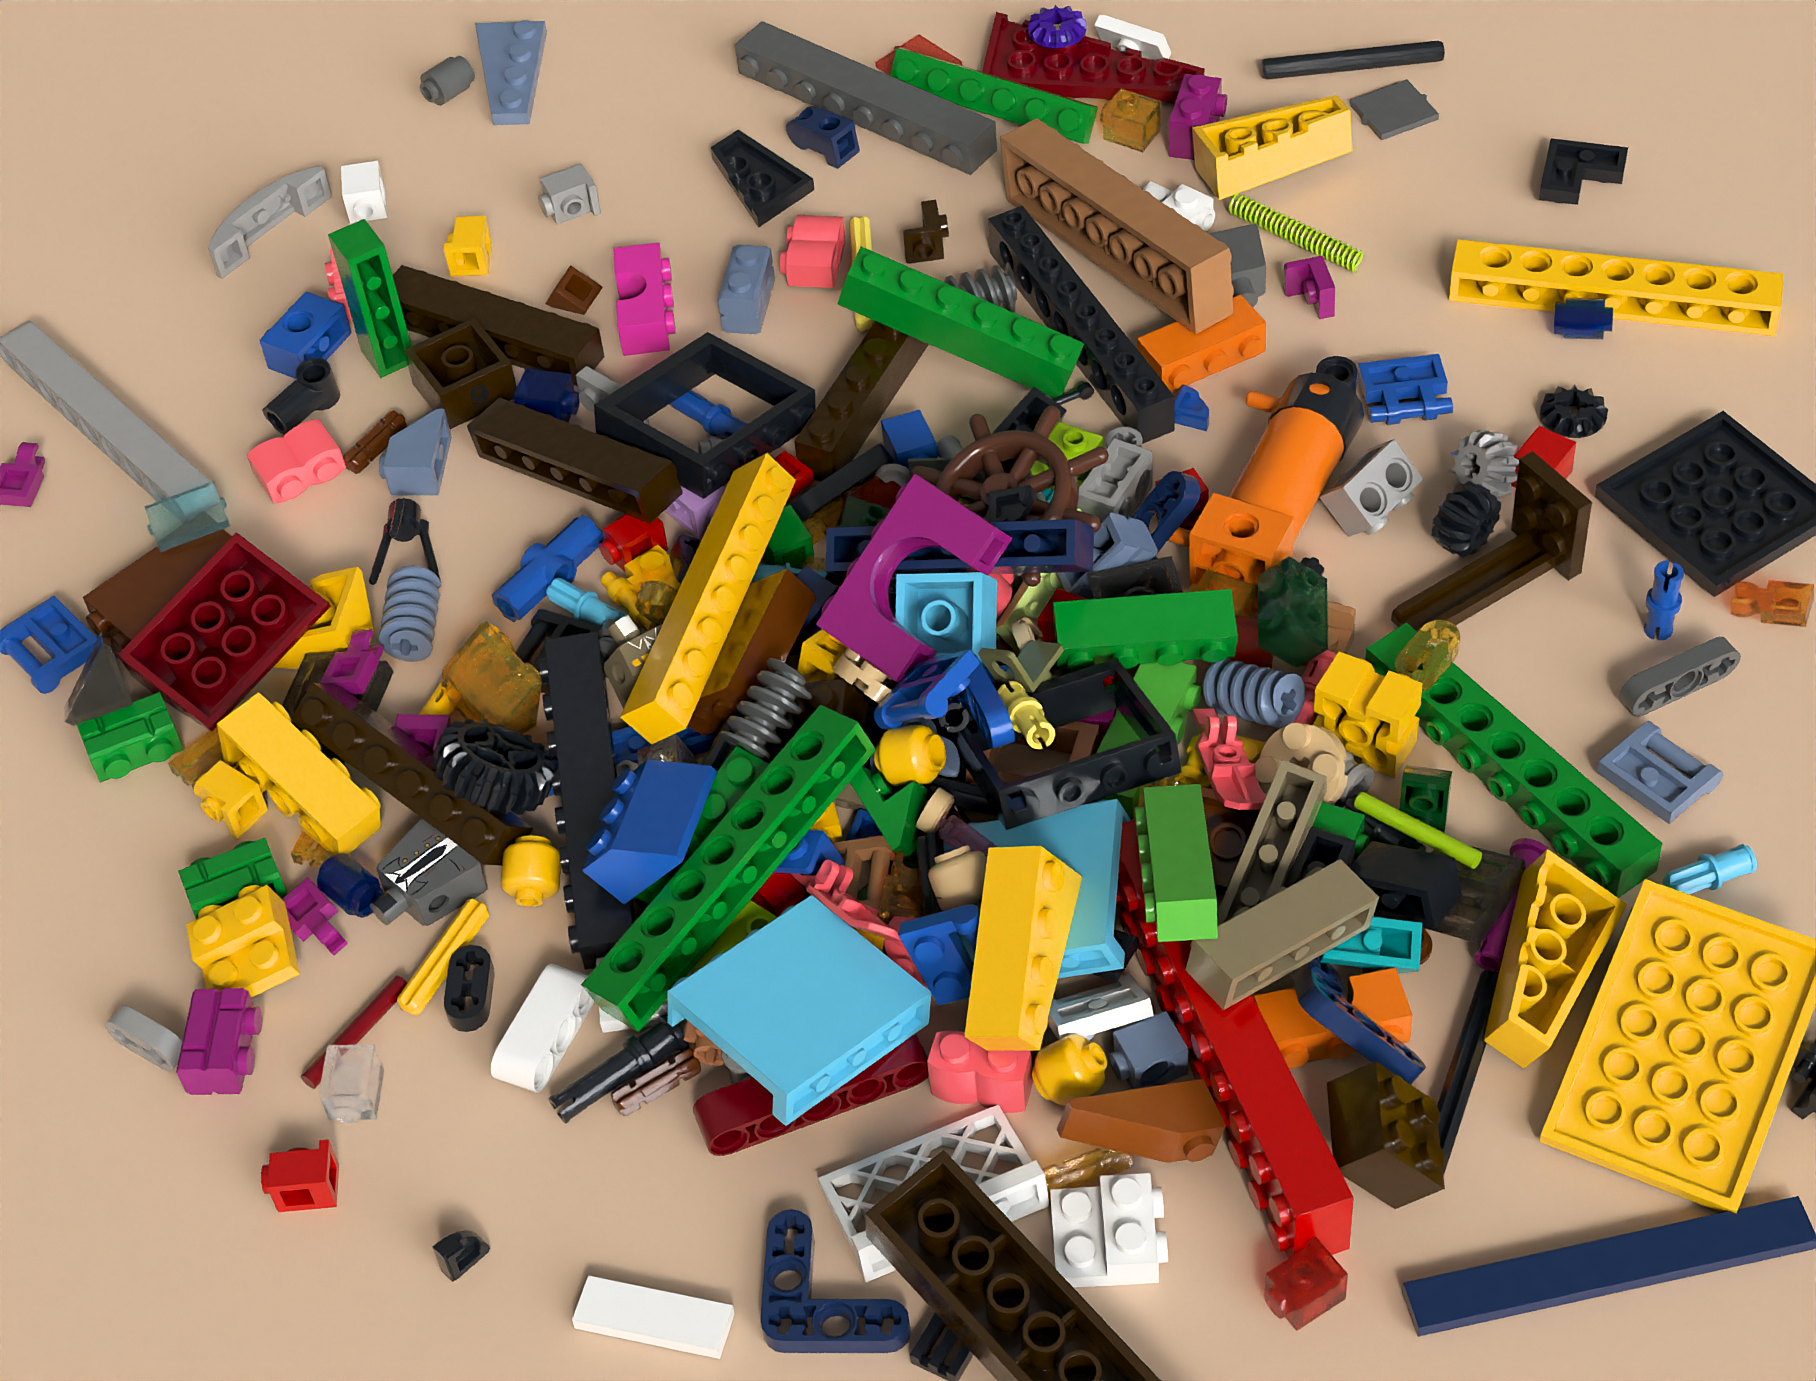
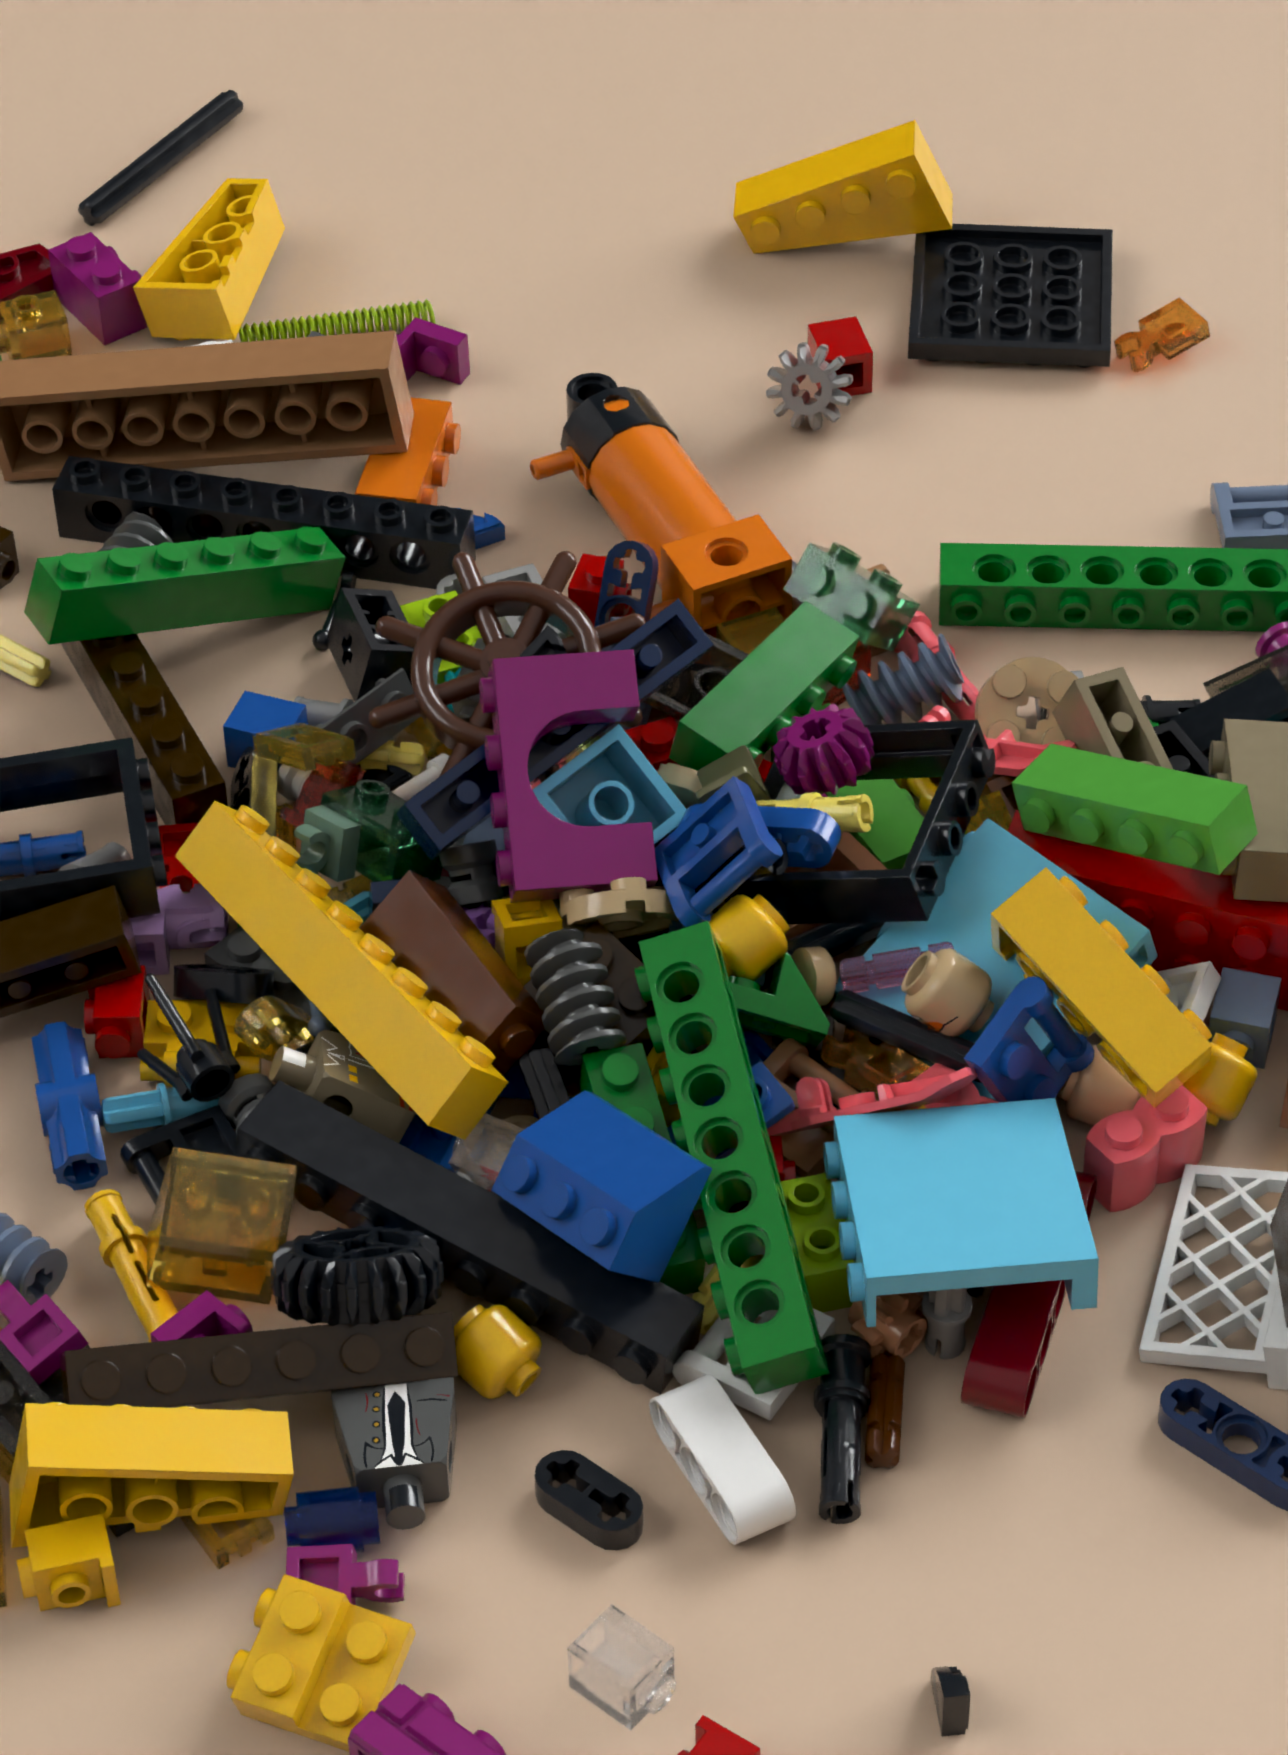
camera: 55 degrees left, 5 degrees down
green brick [178,837,287,919] -> none
dark red bar [301,975,407,1089] -> none
yellow axle [397,899,489,1016] -> none
white tile [572,1276,735,1359] -> none
yellow brick [1313,651,1423,778] -> none
light grey brick [1319,439,1423,537] -> none
dark grey piece [1350,79,1439,141] -> none
lime bar [1354,792,1482,869] -> none
blue plate [1358,354,1453,425] -> none
dark brown bracket [1391,451,1592,641] -> none
clear yellow beam [1394,620,1460,692] -> none
dark green slope [1399,765,1453,841] -> none
black gear [1431,481,1501,557] -> none
yellow brick [1449,239,1784,336] -> none
black plate [1539,138,1628,205] -> none
black gear [1540,384,1608,438] -> none
clear blue brick [1554,298,1613,340] -> none
dark grey beam [1619,637,1741,716] -> none
blue pin [1644,561,1684,641] -> none
none -> black plant [137,973,241,1102]
none -> clear yellow tile [253,723,356,771]
none -> sand green tile [294,805,361,882]
none -> yellow wedge [733,120,953,254]
none -> magenta gear [773,703,875,796]

